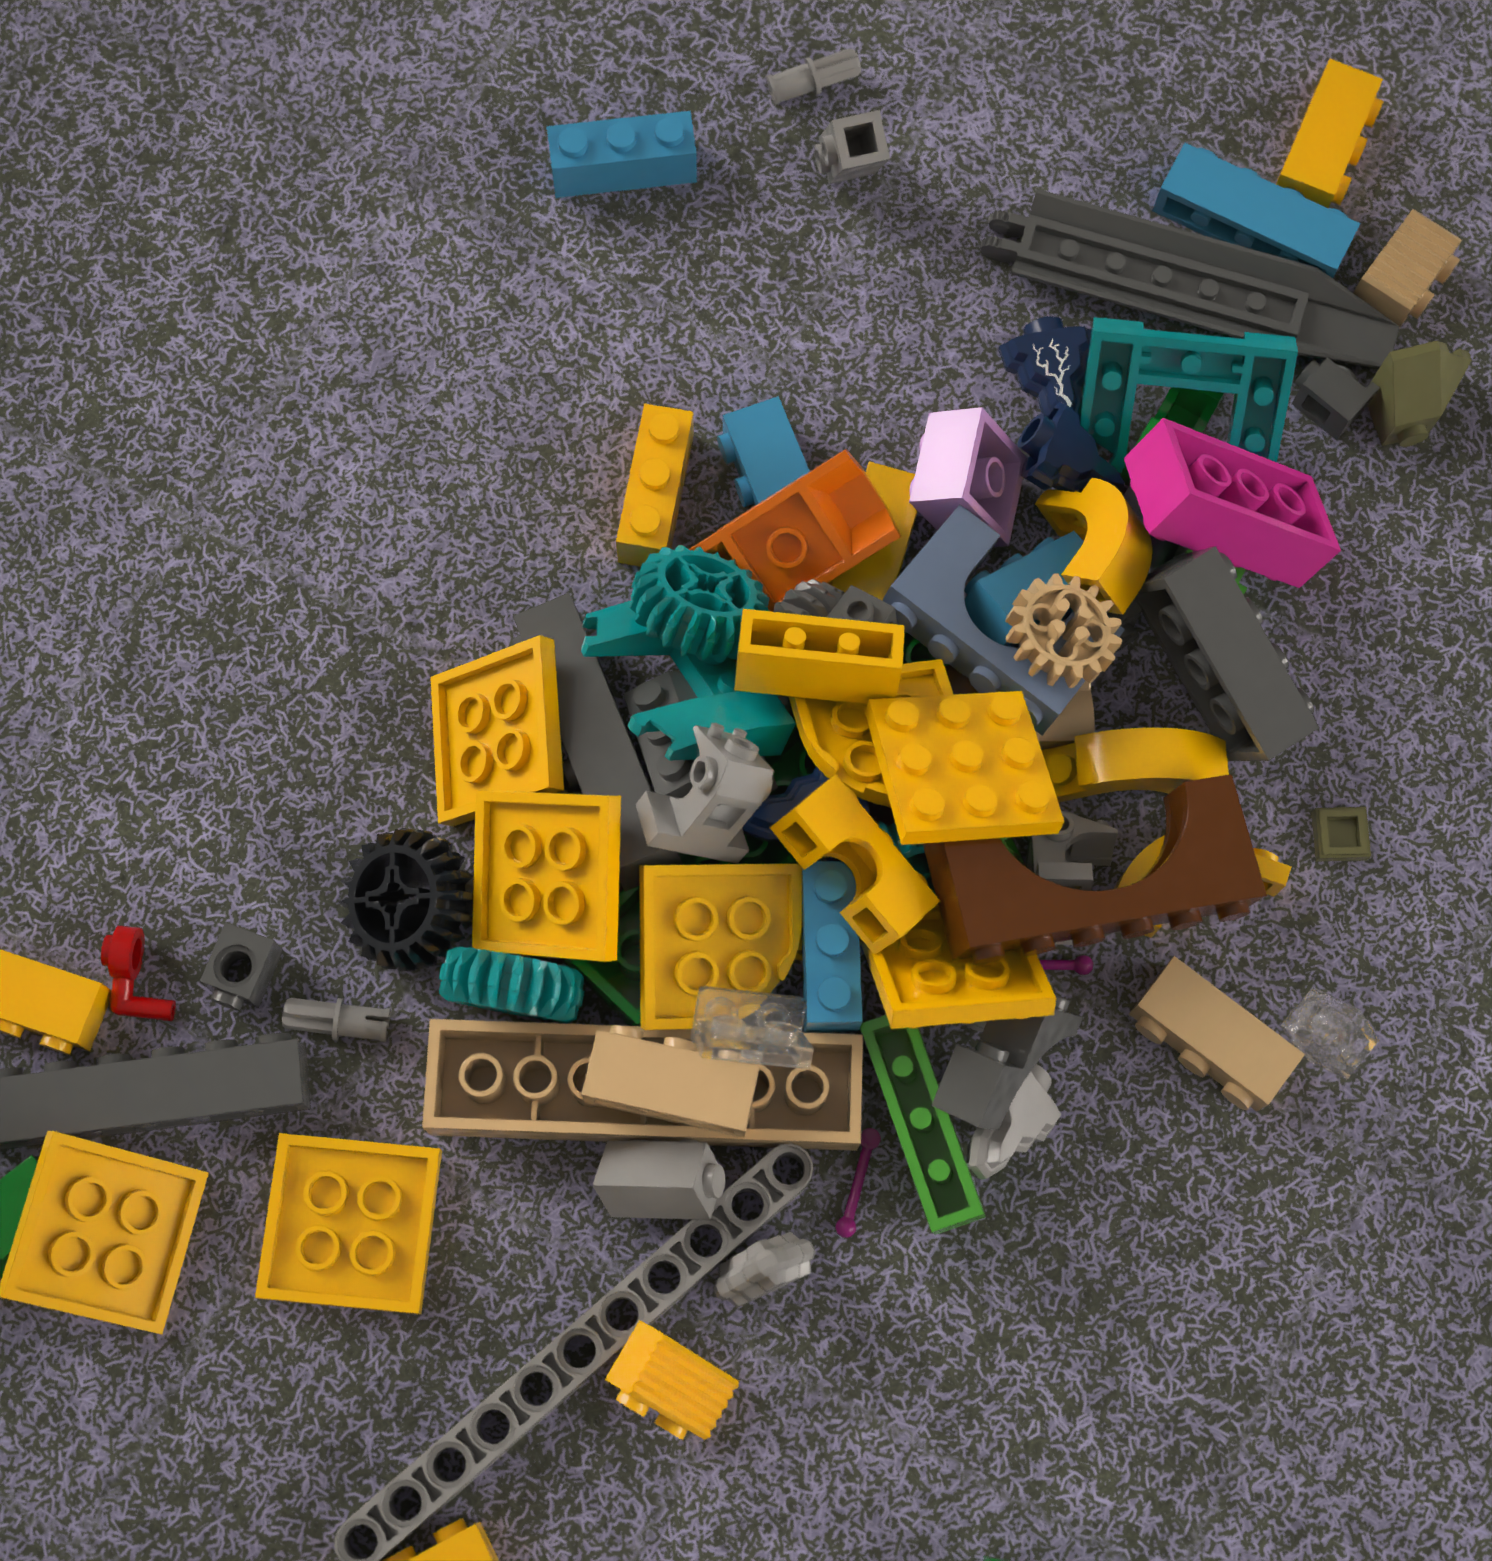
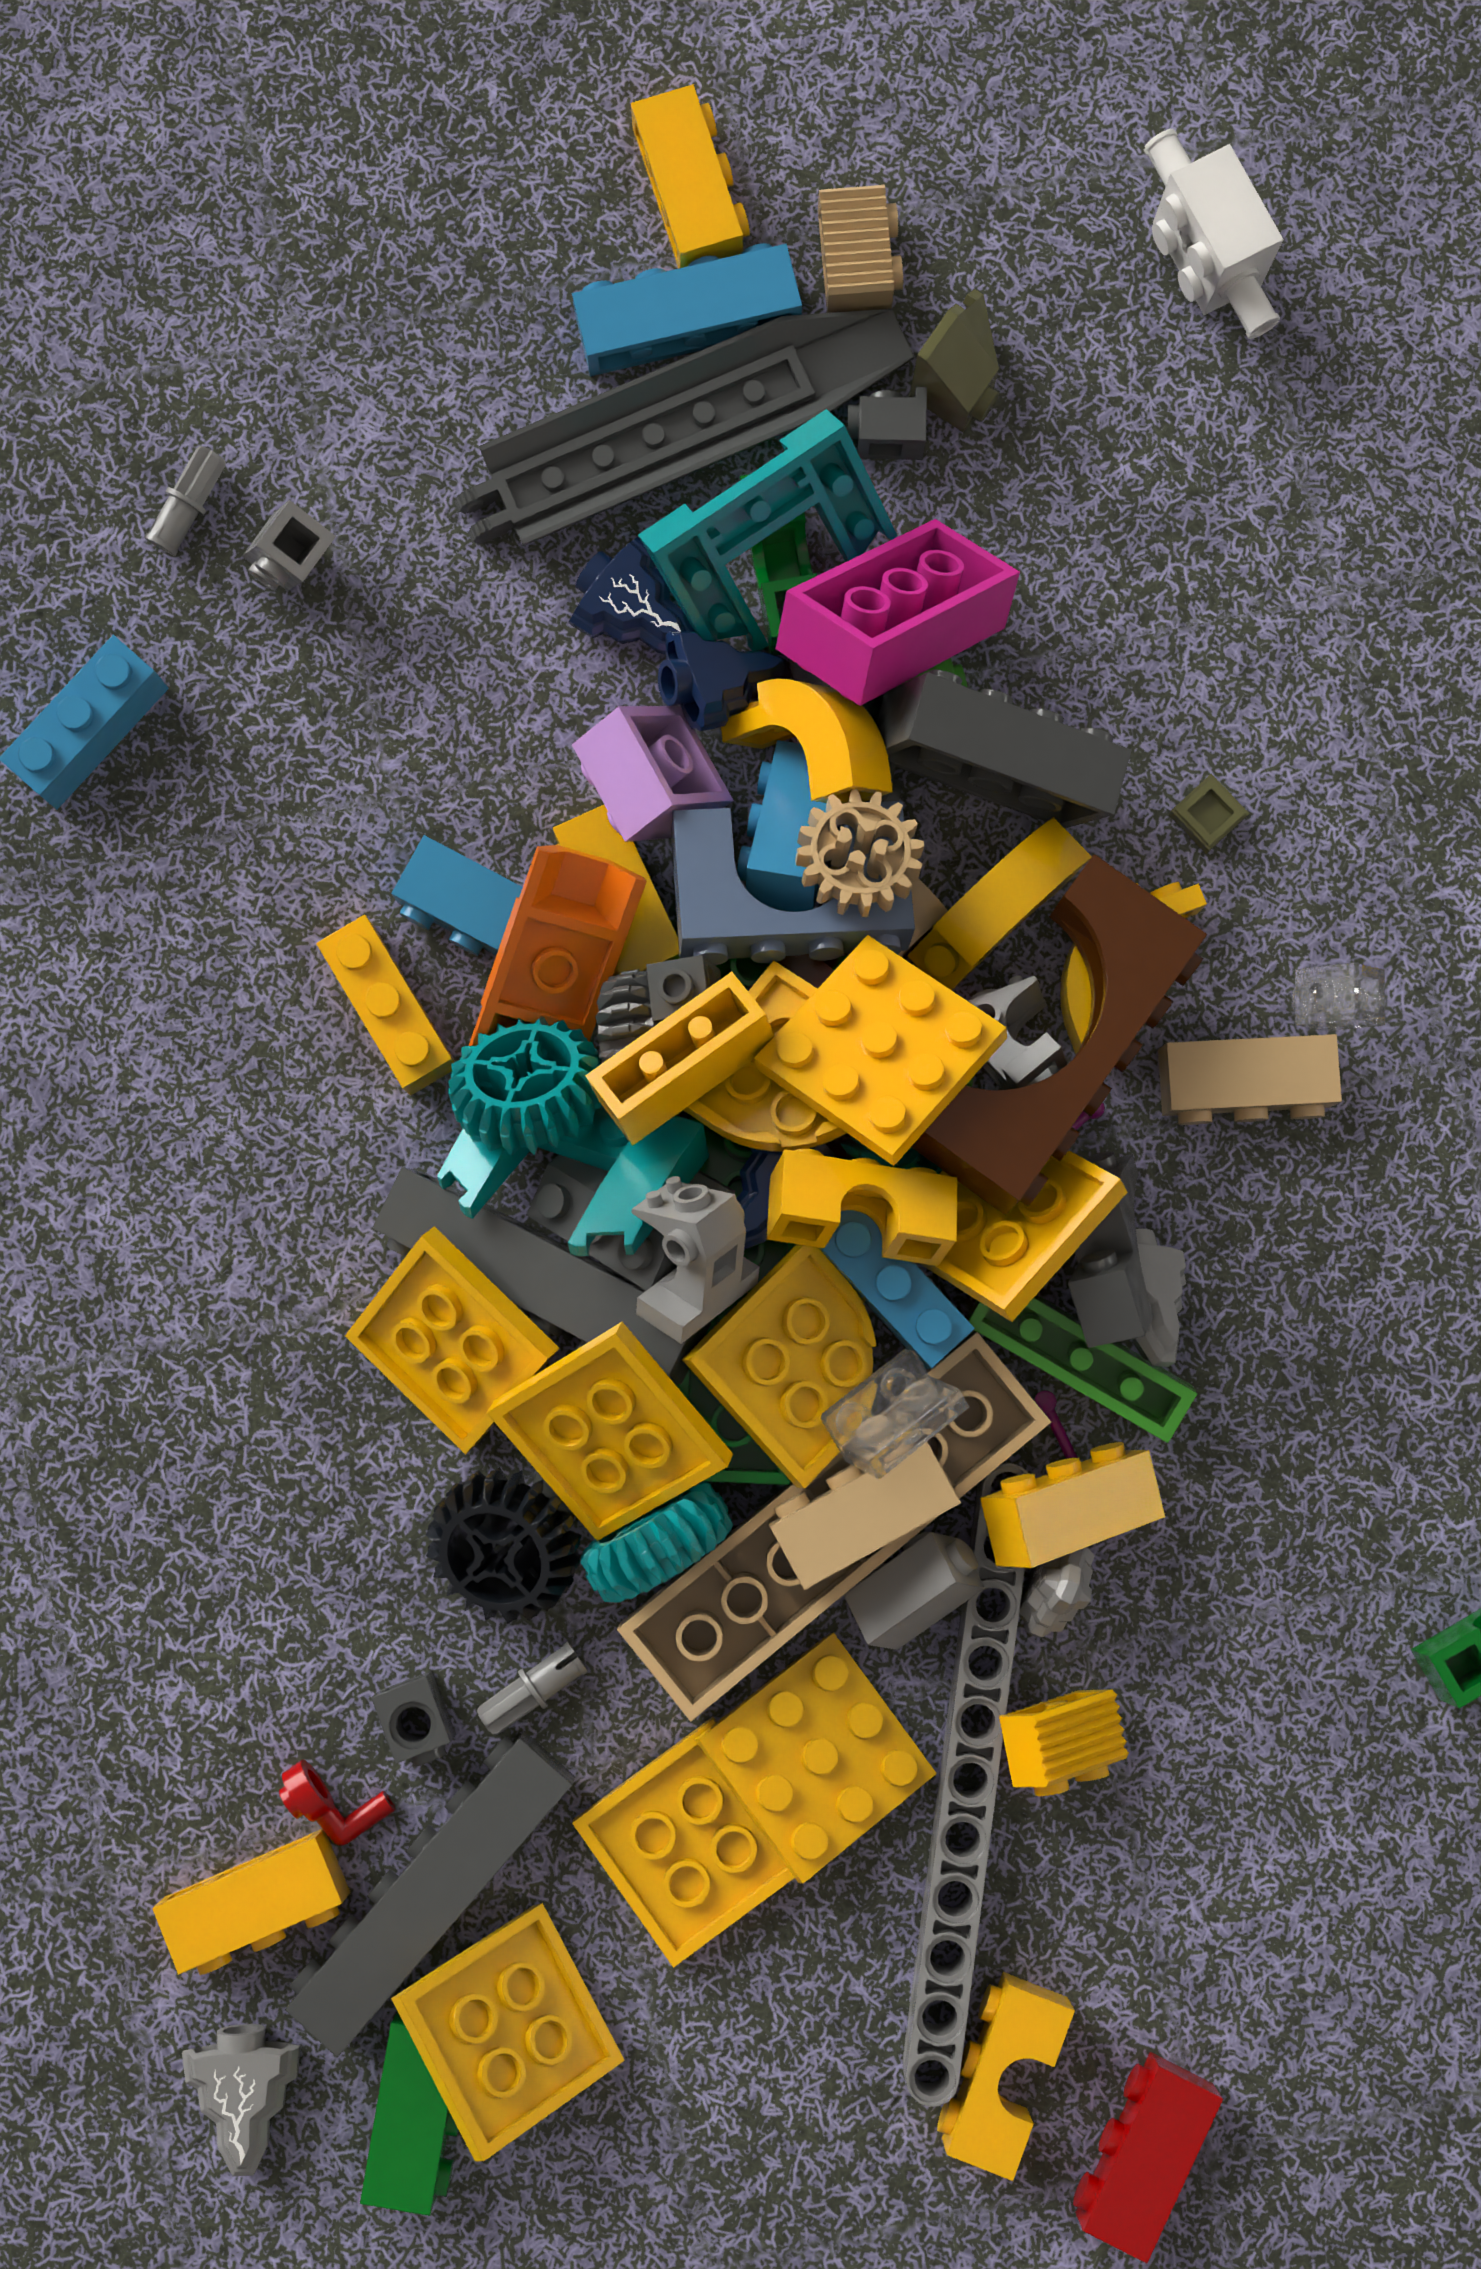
camera: 40 degrees left, 10 degrees up
none -> yellow plate [695,1633,937,1884]
none -> yellow brick [980,1442,1165,1568]

